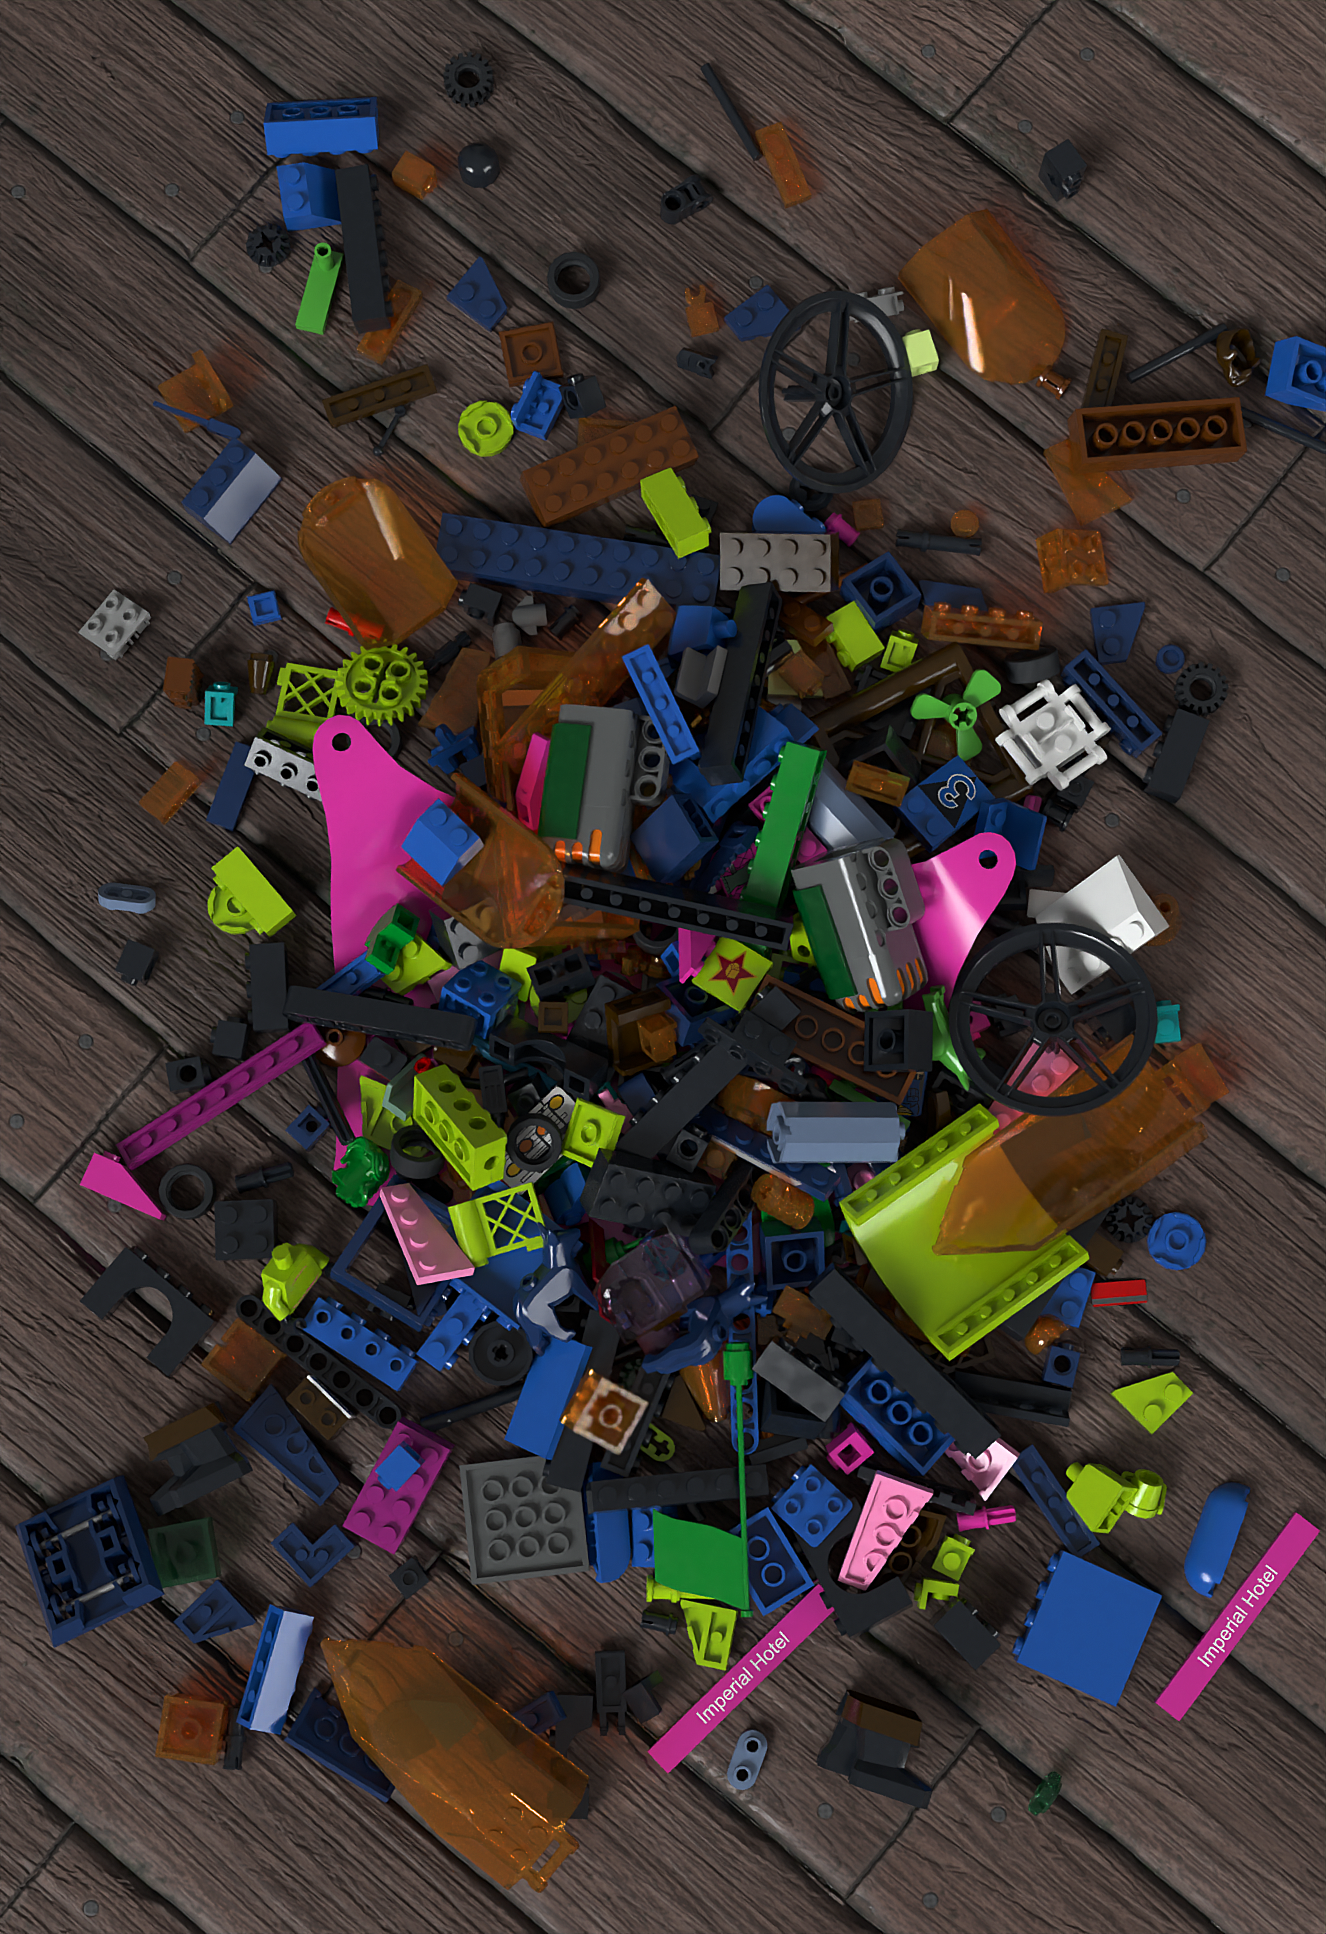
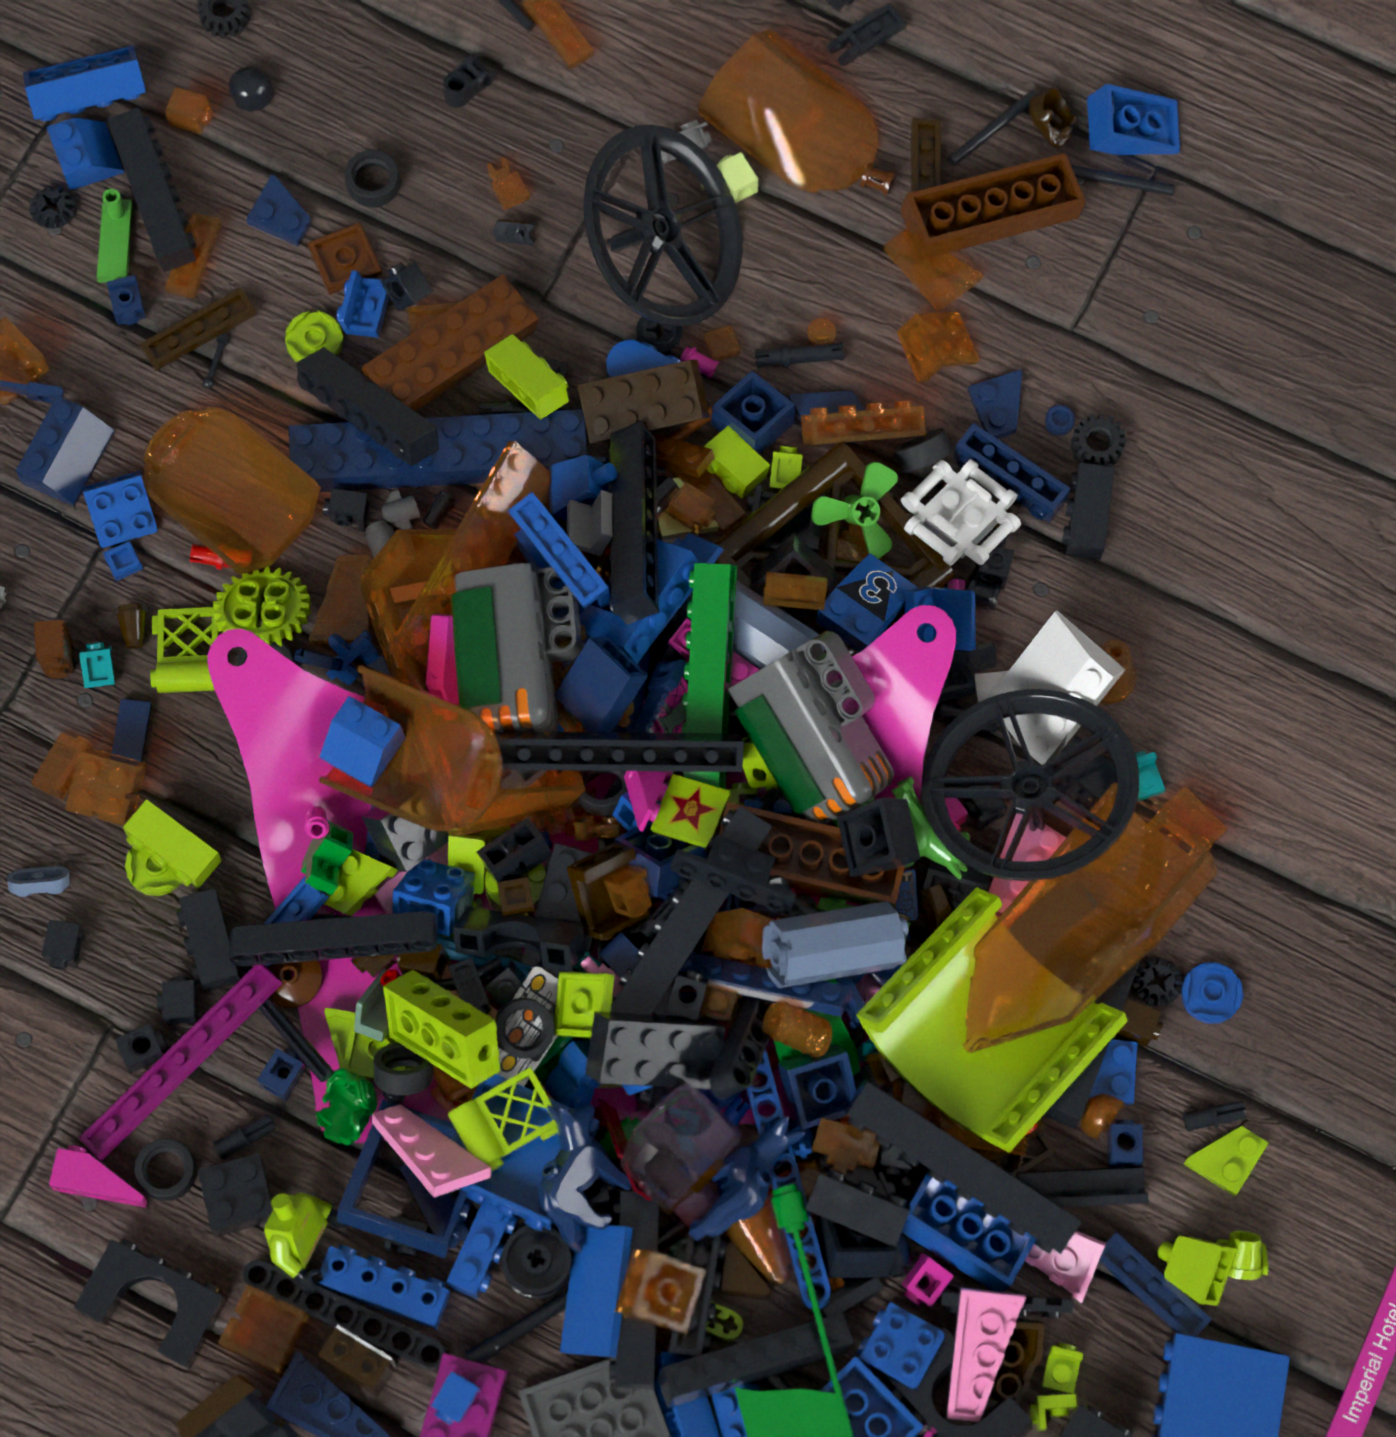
camera: 15 degrees left, 10 degrees down
brick [244,727,322,802] -> none
black torso [357,1036,412,1082] -> none
black piece [412,1174,453,1204] -> none
black axle [423,631,472,675] -> none
dark blue wing [724,284,801,342] -> none
dark pink axle [956,1505,1016,1532] -> none
red sticker [1091,1280,1147,1307] -> none
blue brick [1184,1482,1250,1598] -> none
none -> clear orange piece [65,748,147,826]
none -> blue bracket [83,470,158,548]
none -> dark blue brick [106,275,146,325]
none -> dark blue tile [294,648,344,671]
none -> black brick [296,347,439,467]
none -> dark pink pin [304,806,329,839]
none -> black hinge [827,3,906,67]

